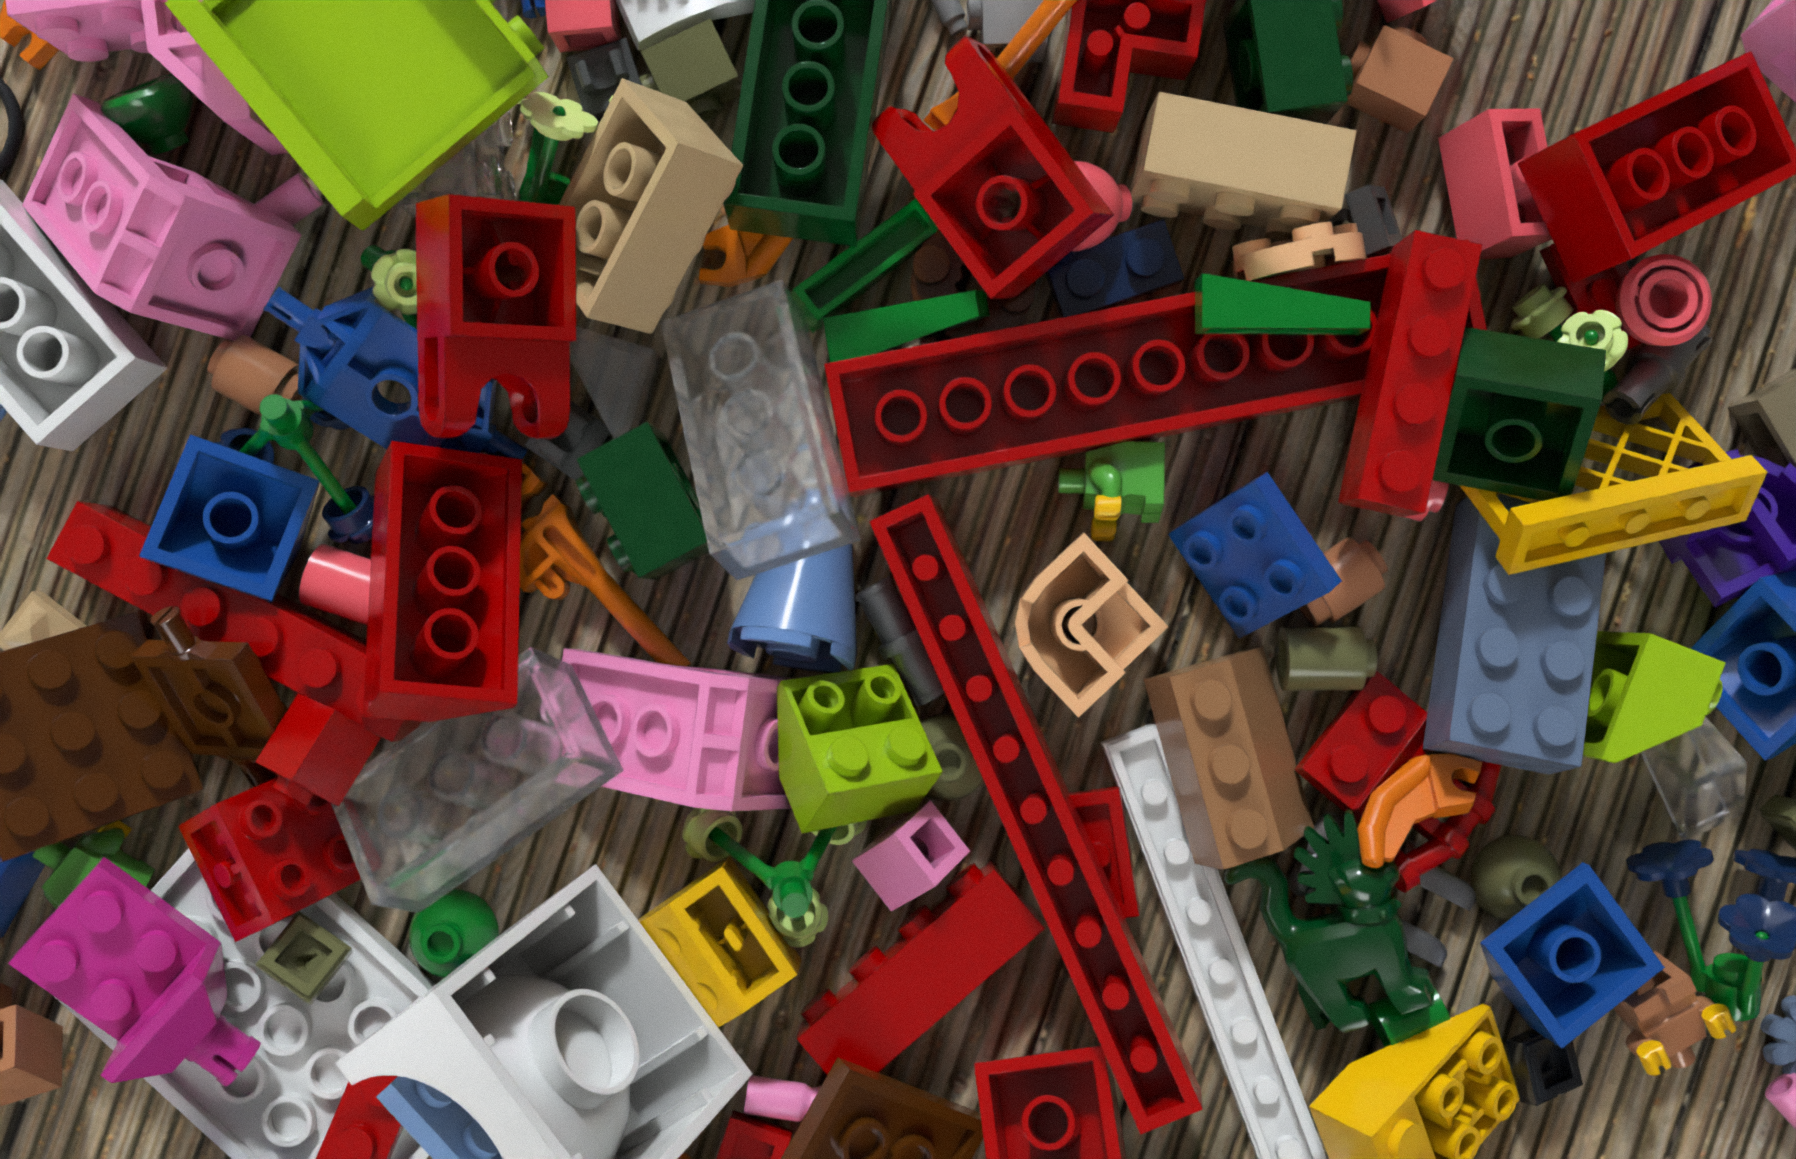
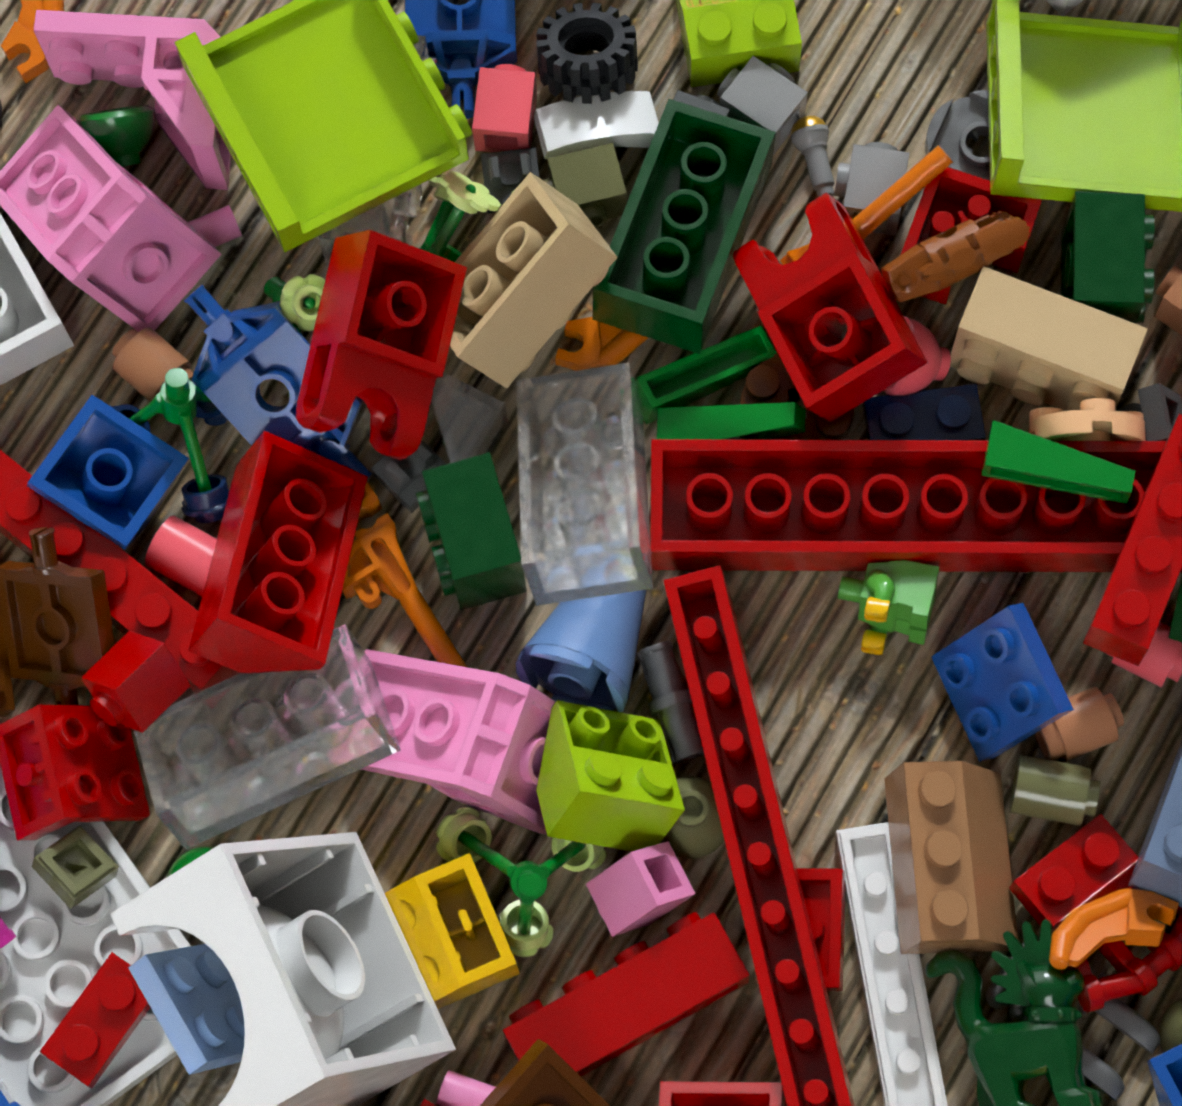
camera: 15 degrees right, 15 degrees down
light nougat brick [1015,533,1169,718] -> none
none -> dark orange hinge [881,210,1031,302]

